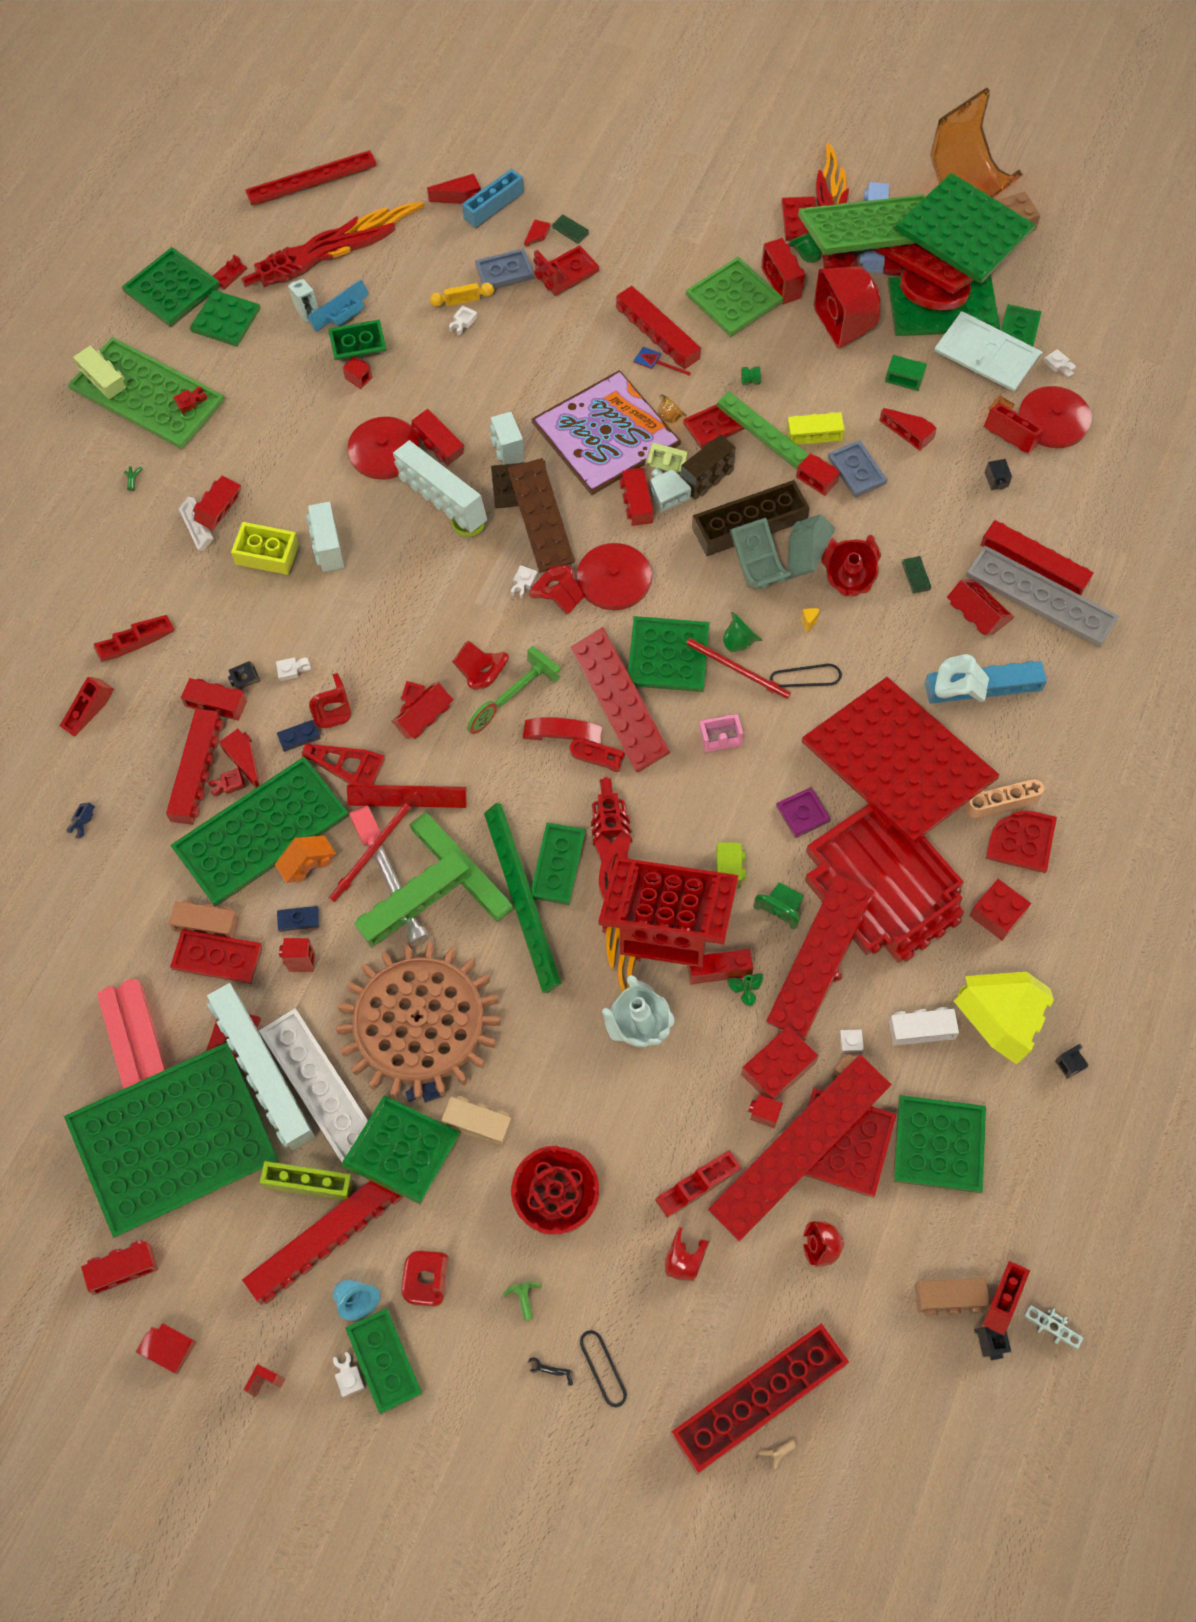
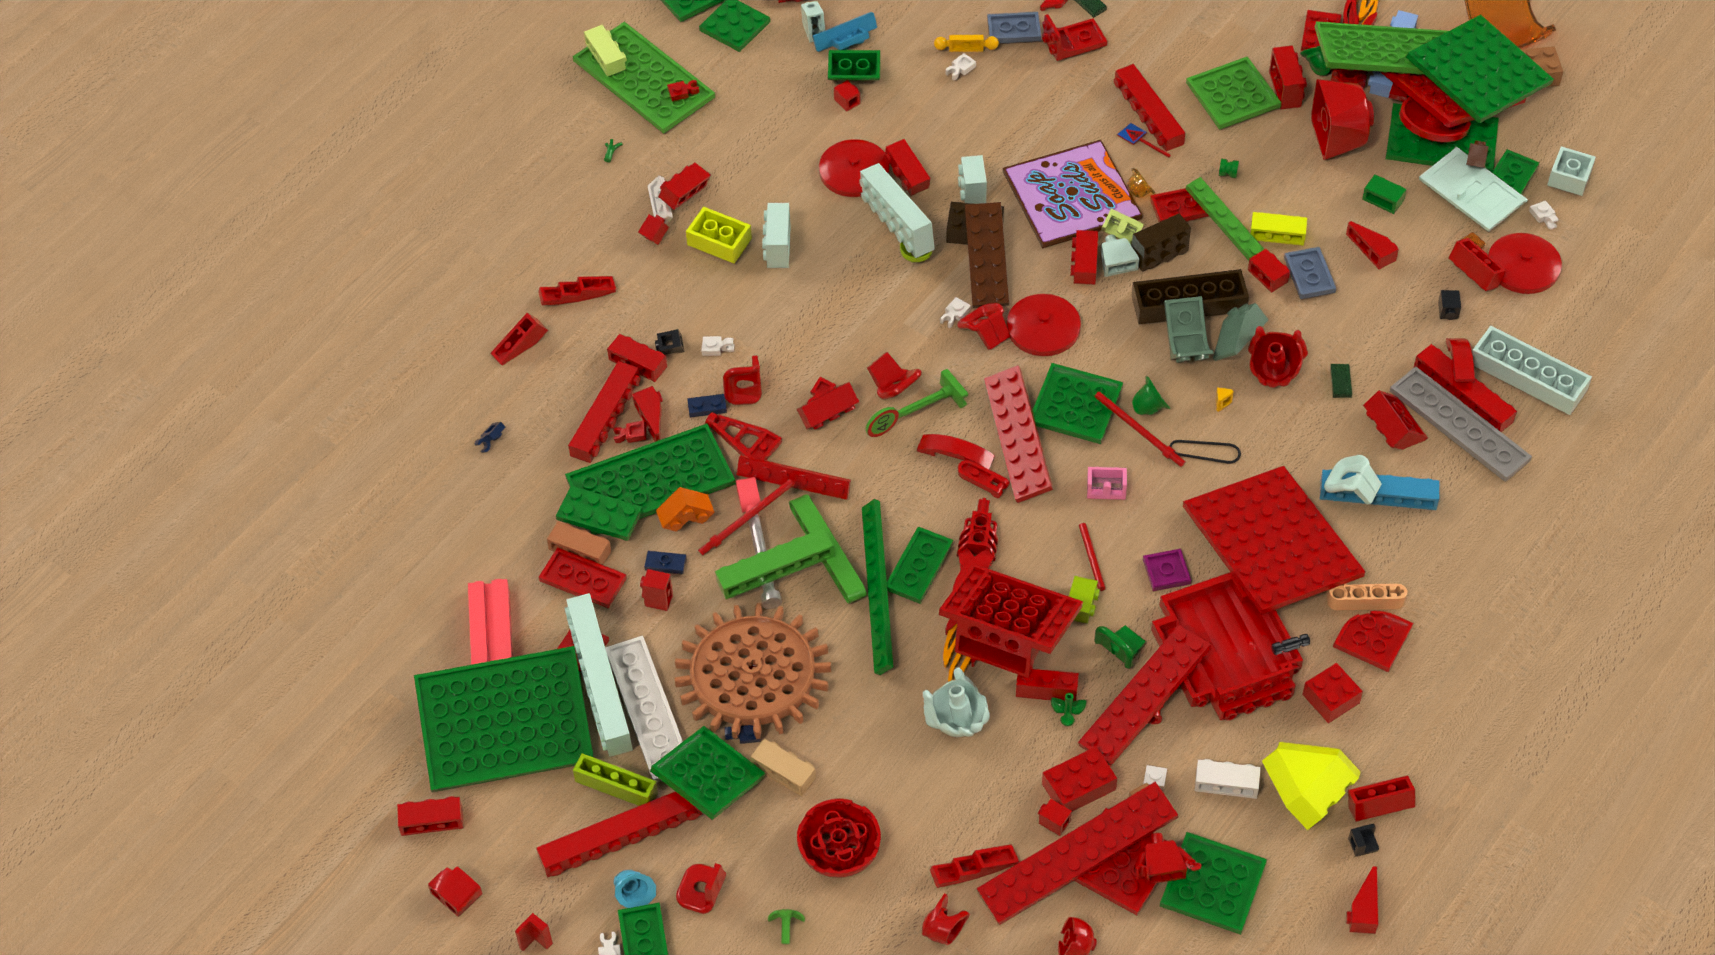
camera: 15 degrees right, 10 degrees down
none -> green plate [556,486,643,541]
none -> red brick [638,214,669,245]
none -> red bar [1079,523,1106,591]
none -> red torso [1135,833,1202,885]
none -> black axle [1271,634,1310,655]
none -> red slope [1346,866,1378,934]
none -> red brick [1348,775,1415,822]
none -> red slope [1446,338,1475,382]
none -> reddish brown brick [1466,140,1489,168]
none -> light aqua brick [1472,326,1592,415]
none -> light aqua brick [1547,146,1596,196]

